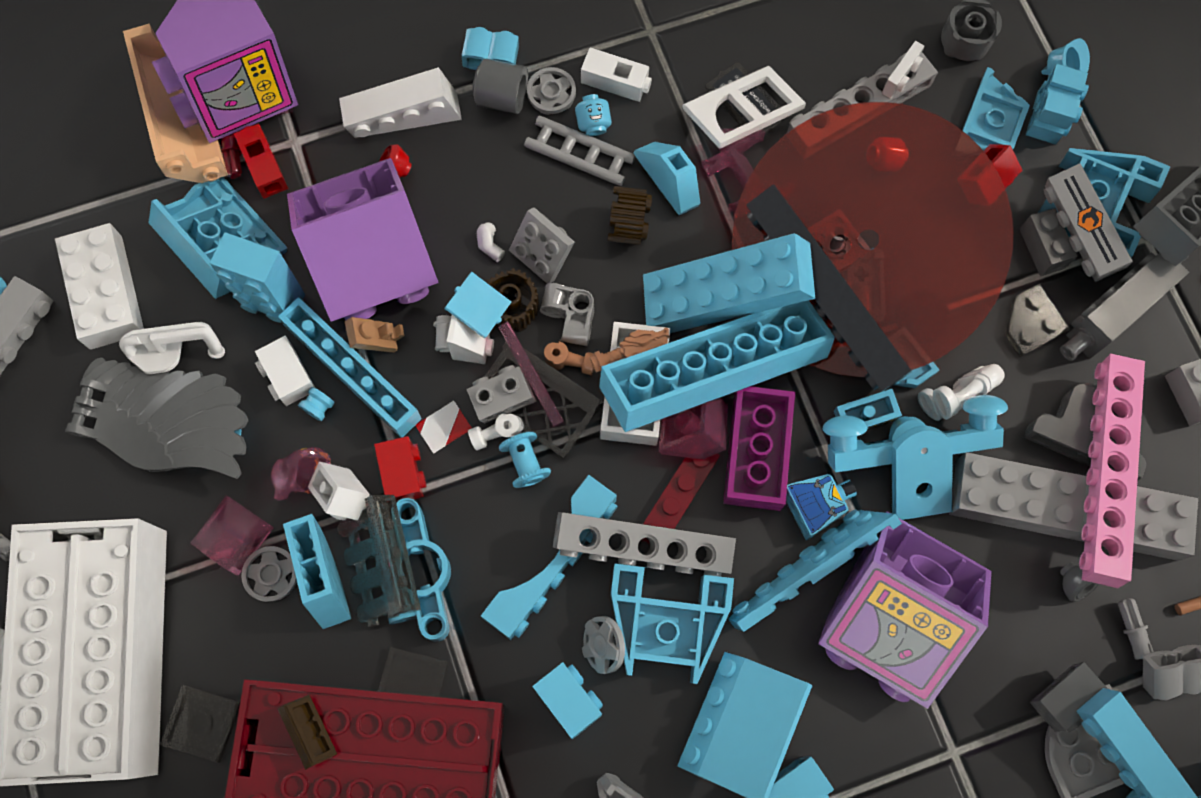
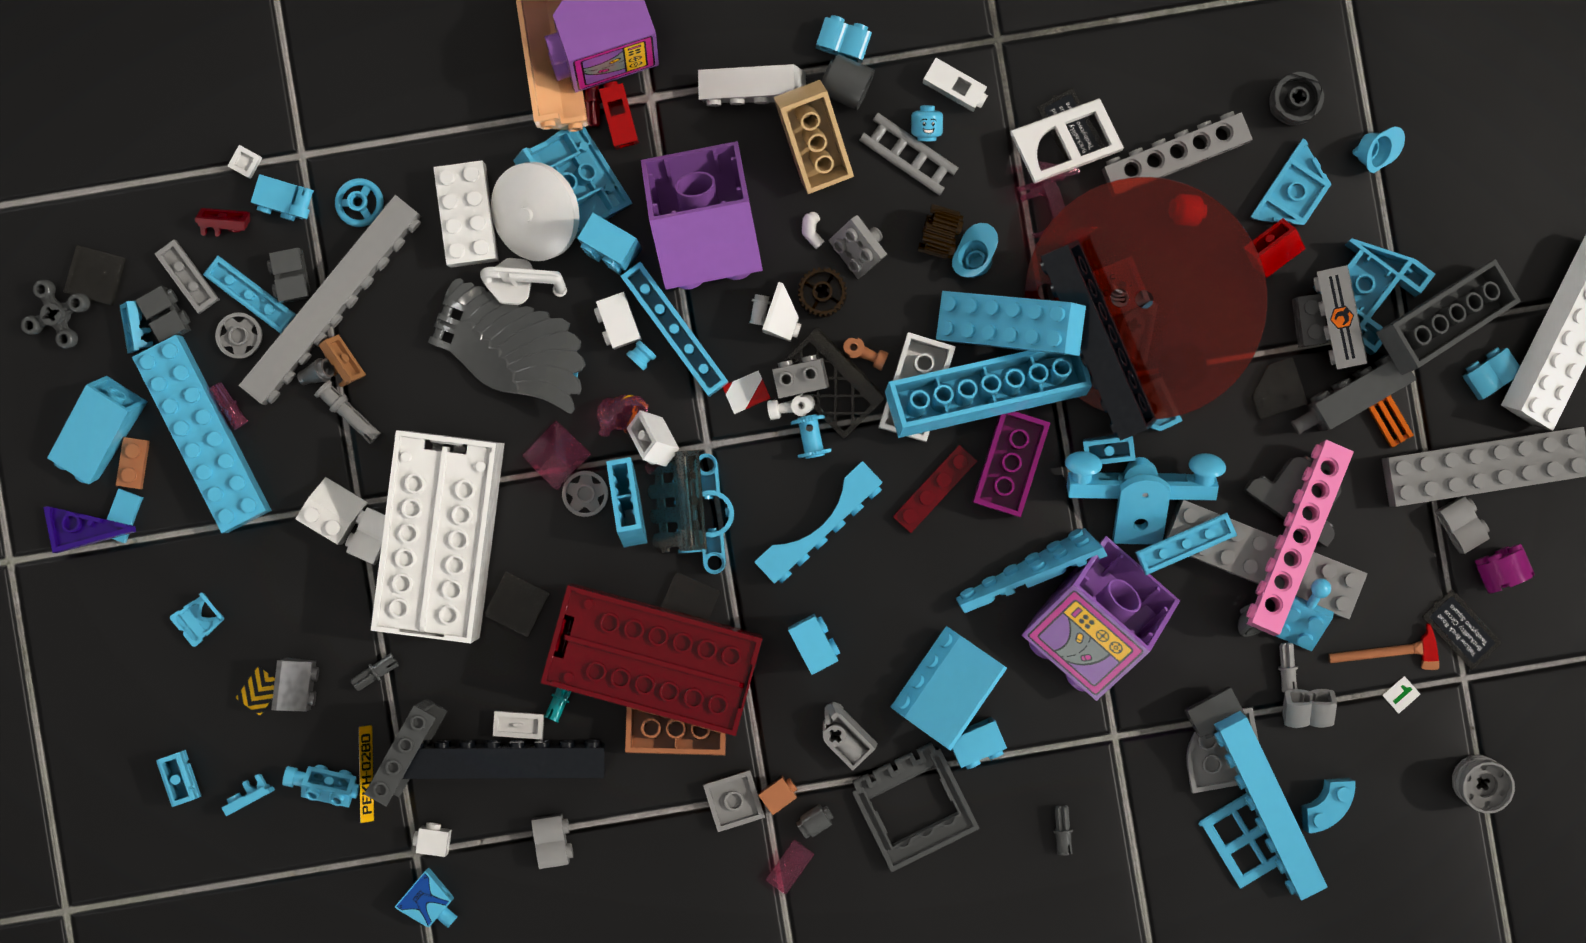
camera: 15 degrees right, 15 degrees up
dark brown plate [278,695,337,770] -> none
medium nougat plate [345,317,405,353] -> none
red brick [374,436,427,505] -> none
red cone [379,144,411,178] -> none
medium azure piece [444,272,511,339] -> none
clear pink bar [498,322,564,427] -> none
light grey wheel [527,67,576,115] -> none
light grey piece [540,283,594,346] -> none
light grey brick [553,512,736,577] -> none
light grey wheel [582,616,625,674] -> none
nougat piece [589,328,670,373] -> none
medium azure wedge [610,564,734,684] -> none
medium azure slope [633,142,700,215] -> none
clear pink slope [659,397,728,459] -> none
torso [786,474,857,540] -> none
white plate [882,41,924,99] -> none
white piece [918,364,1004,421] -> none
medium azure brick [1026,64,1089,145] -> none
none -> white dish [491,162,579,261]
none -> tan brick [773,80,854,194]
none -> medium azure piece [952,223,998,278]
none -> medium azure tile [1135,513,1237,575]
none -> medium azure plate [1276,578,1334,651]
none -> orange tile [1368,395,1414,448]

